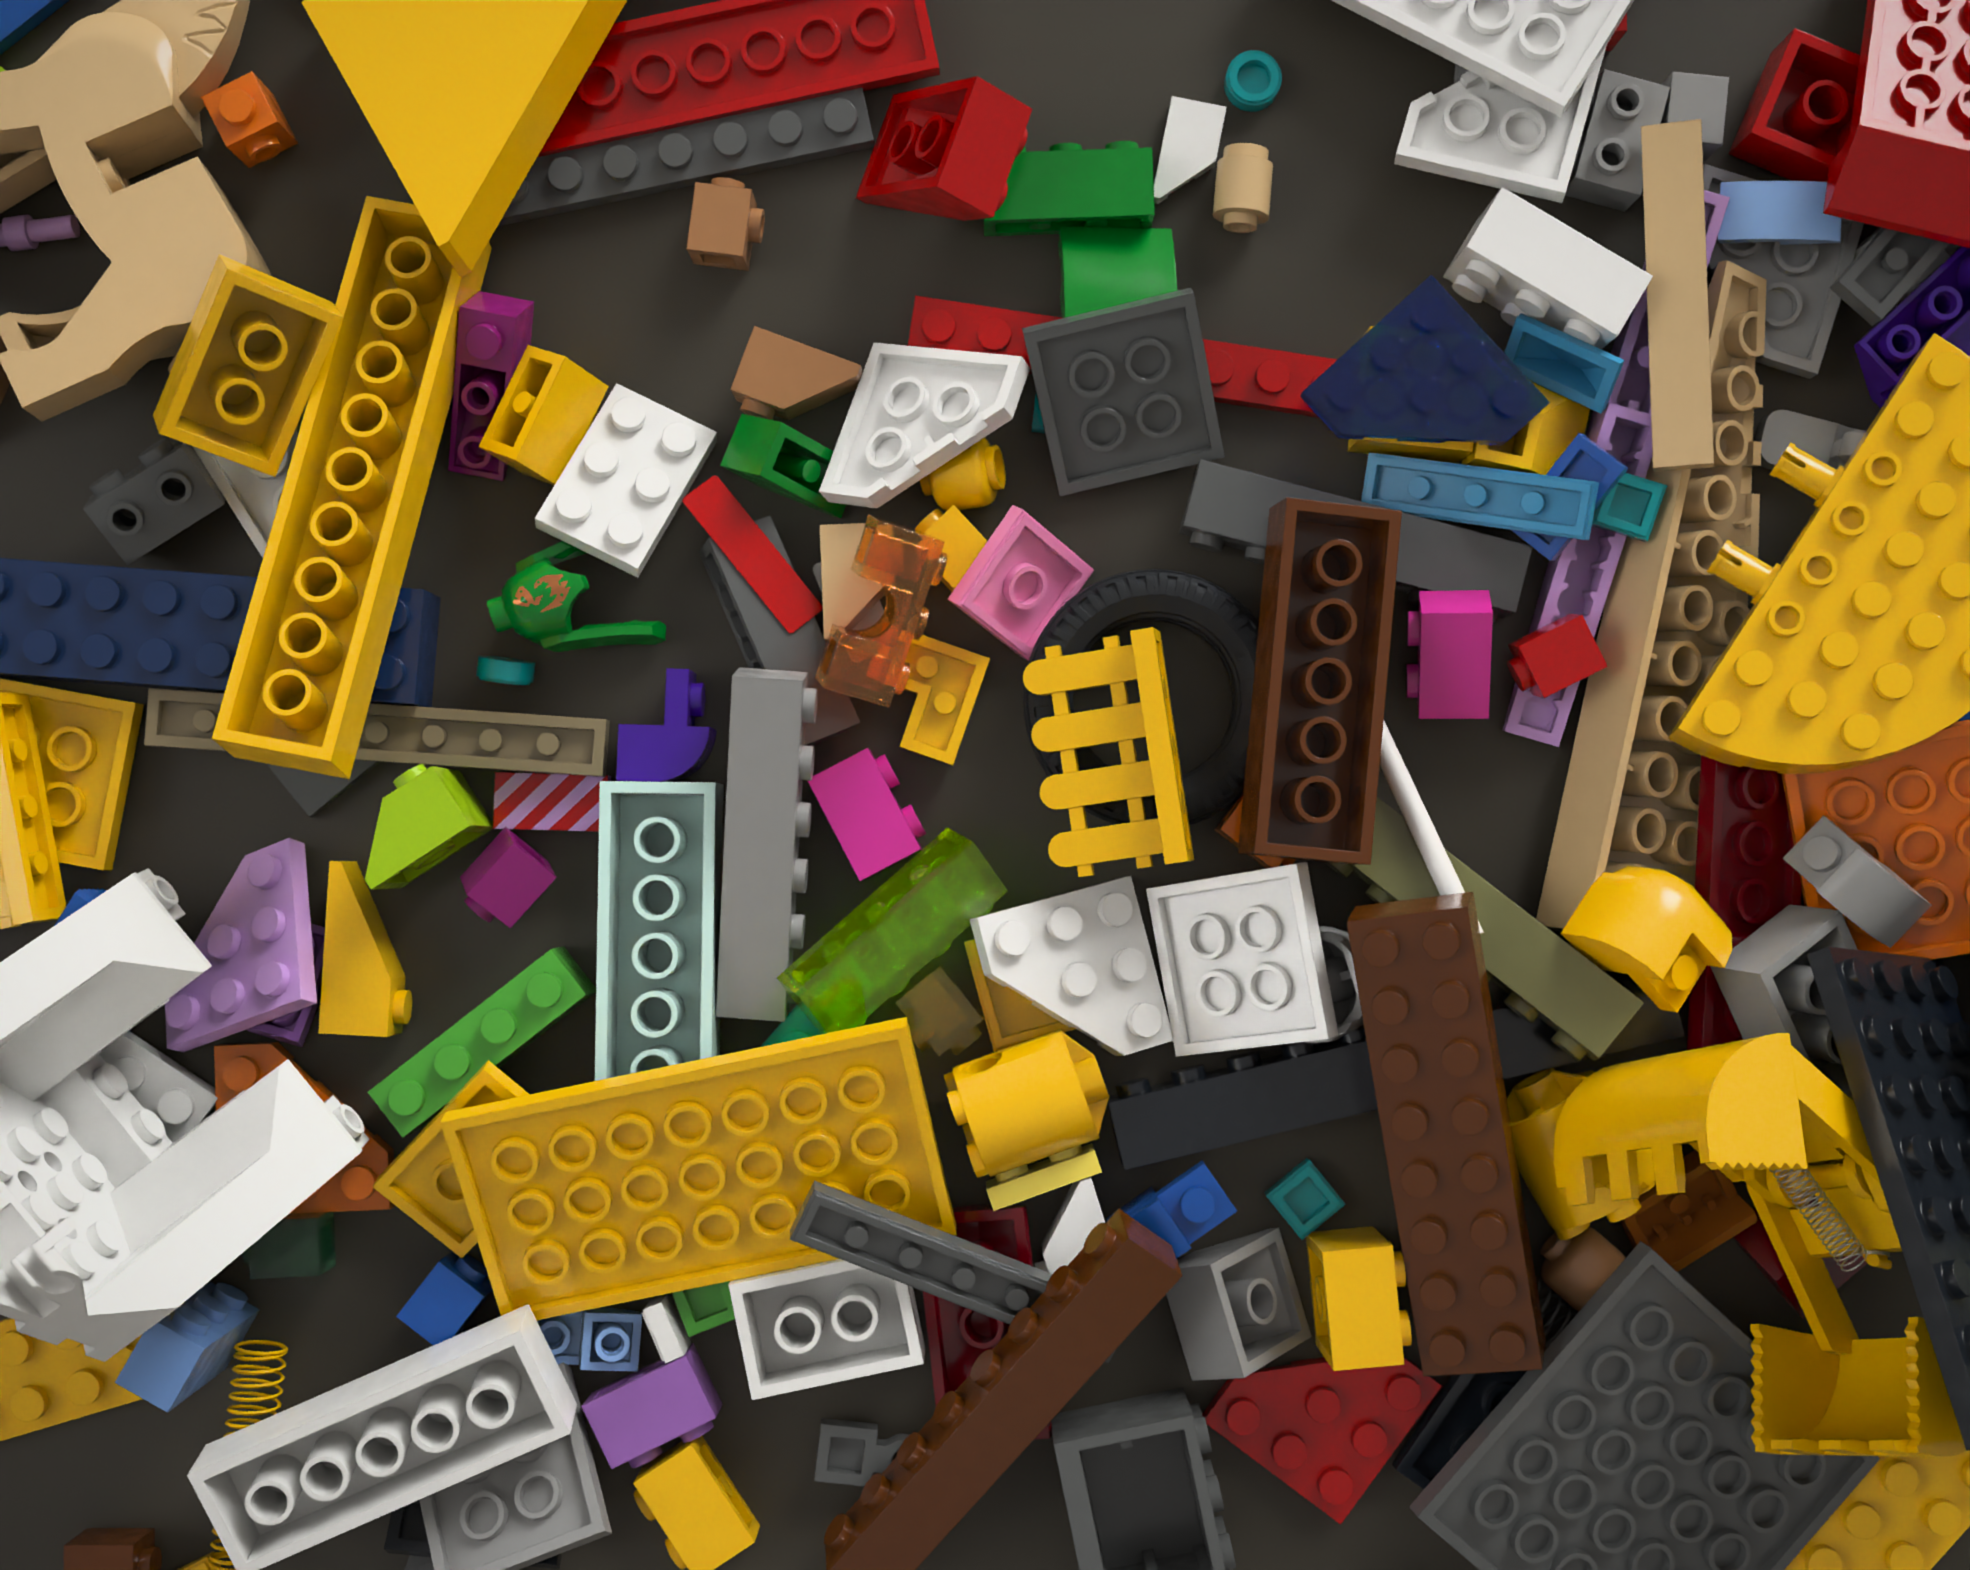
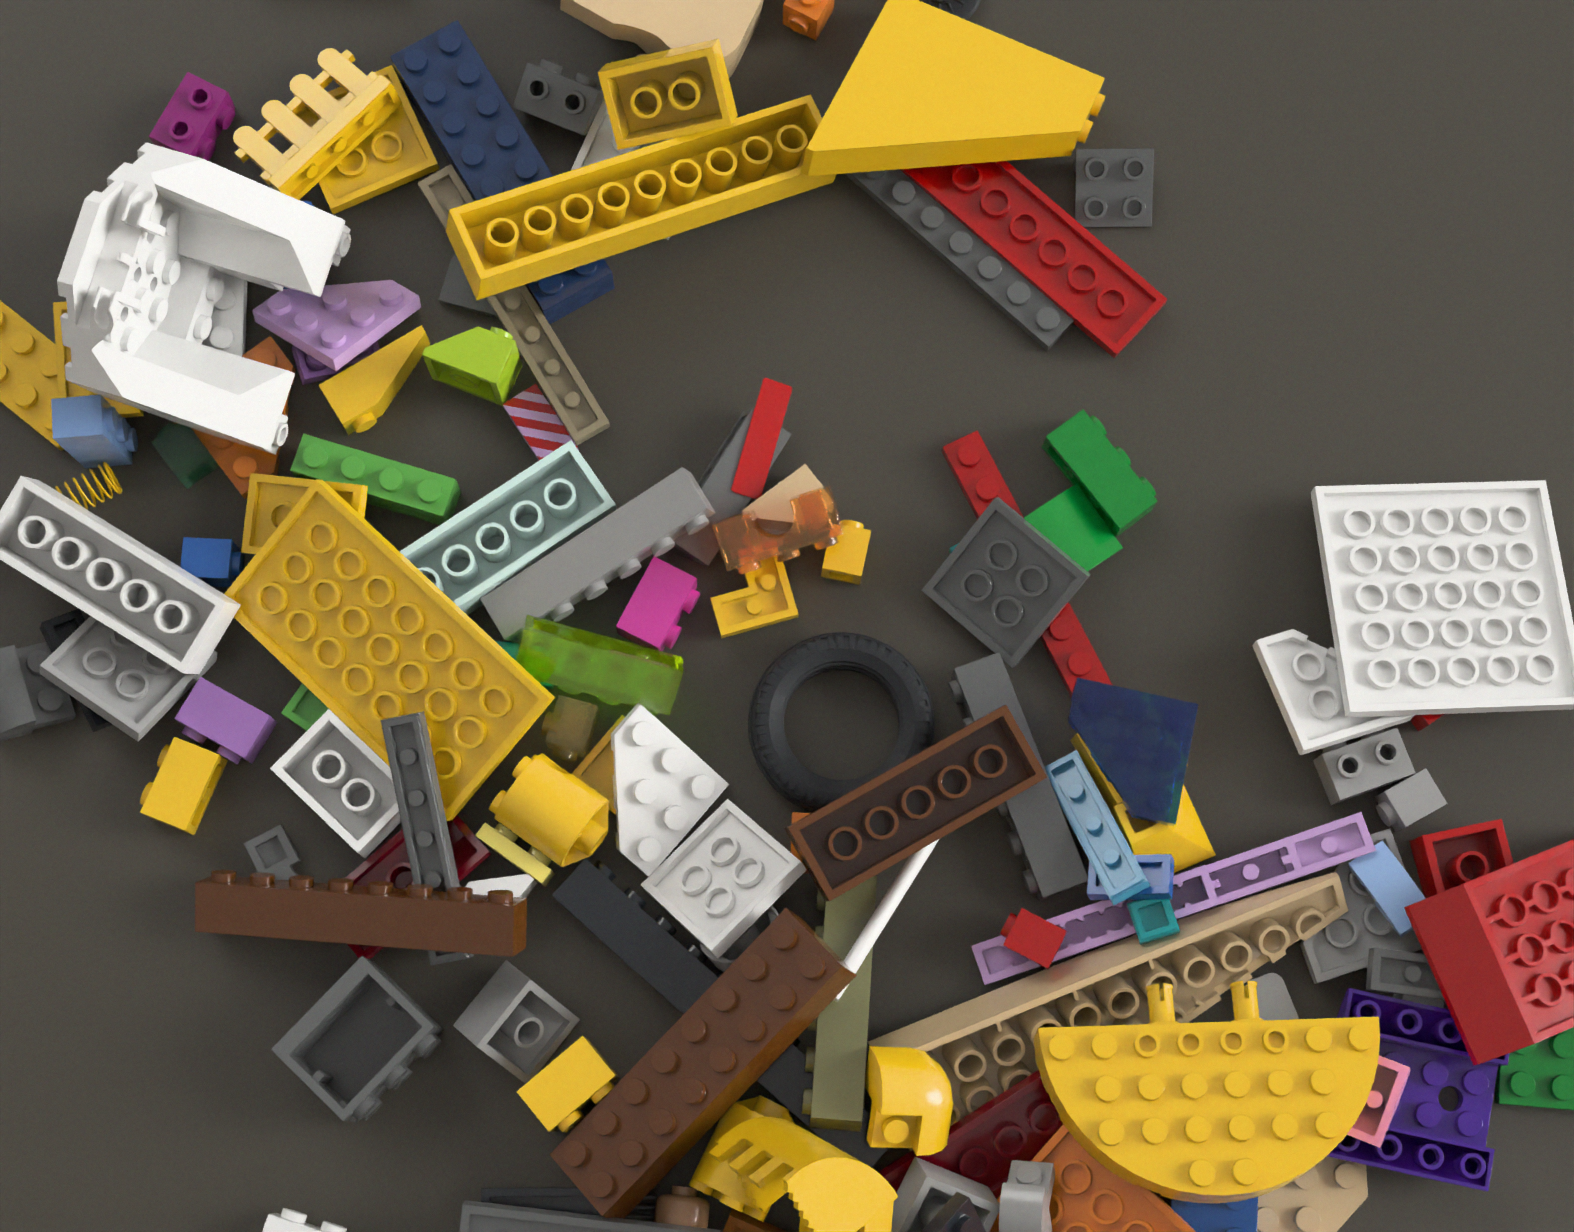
camera: 50 degrees right, 10 degrees down
magenta slope [448,291,534,481] -> none
magenta brick [460,827,557,928] -> none
teal tile [476,655,536,685] -> none
yellow brick [478,345,609,485] -> none
green piece [487,541,666,652] -> none
white plate [535,383,717,578] -> none
light blue slope [537,1307,642,1372] -> none
dark purple brick [616,668,717,782] -> none
white tile [641,1293,691,1364] -> none
medium nougat brick [686,177,765,271] -> none
green slope [720,414,846,519] -> none
medium nougat slope [730,326,863,420] -> none
white plate [819,343,1030,509] -> none
red slope [855,76,1033,221] -> none
yellow head [920,437,1006,511] -> none
bright pink tile [948,505,1094,661] -> none
yellow fence [1023,627,1194,877] -> none
blue brick [1105,1160,1237,1258] -> none
white tile [1154,96,1227,204] -> none
red plate [1202,1356,1442,1525] -> none
tan brick [1213,143,1273,233] -> none
teal tile [1224,50,1282,112] -> none
teal tile [1264,1158,1346,1240] -> none
dark pink brick [1406,590,1493,719] -> none
white brick [1443,187,1653,349] -> none
dark azure slope [1499,313,1625,414] -> none
tan tile [1641,119,1714,472] -> none

